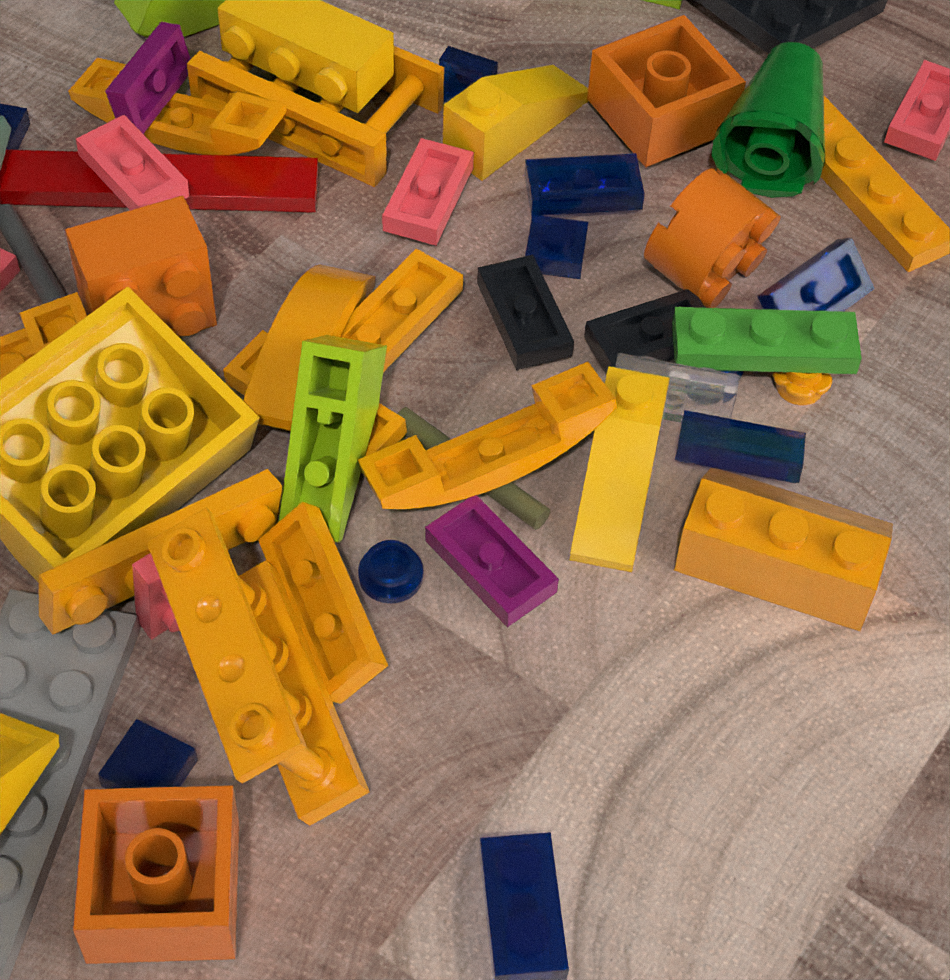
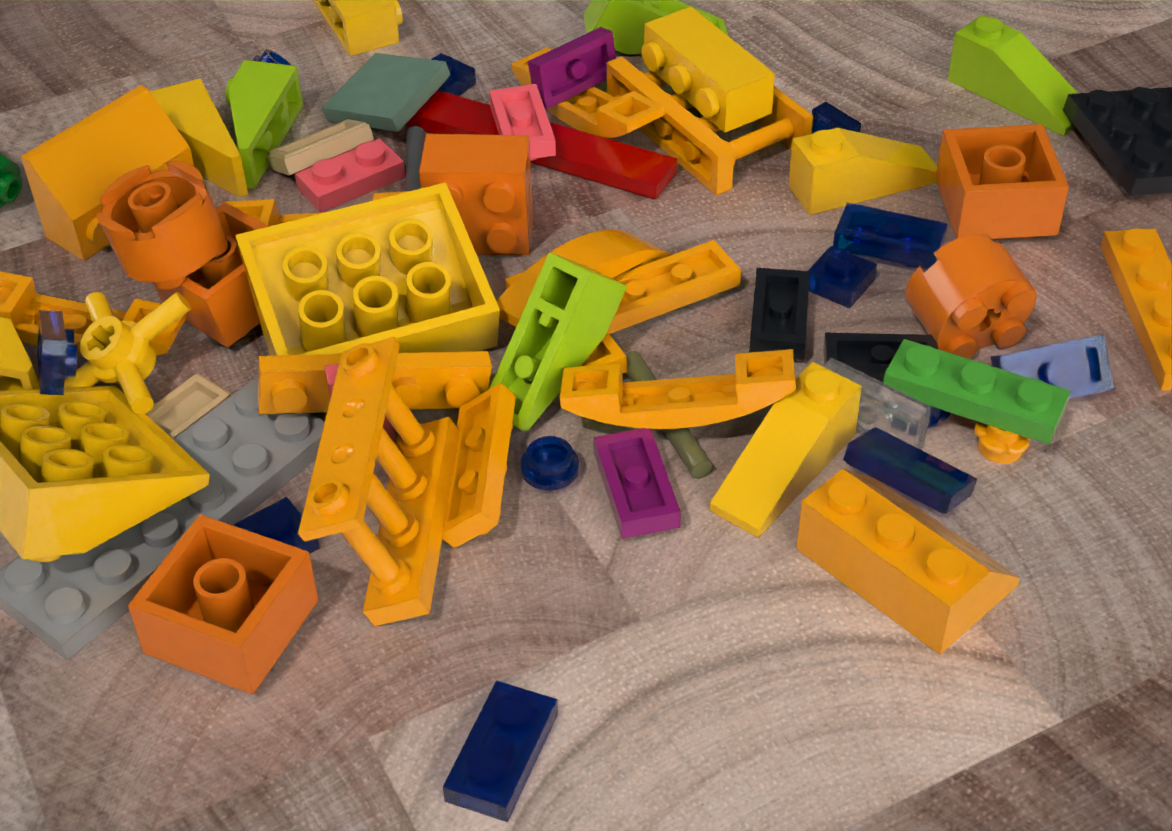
camera: 30 degrees right, 10 degrees down
coral plate [382,138,474,246] -> none
green cone [712,42,825,198] -> none

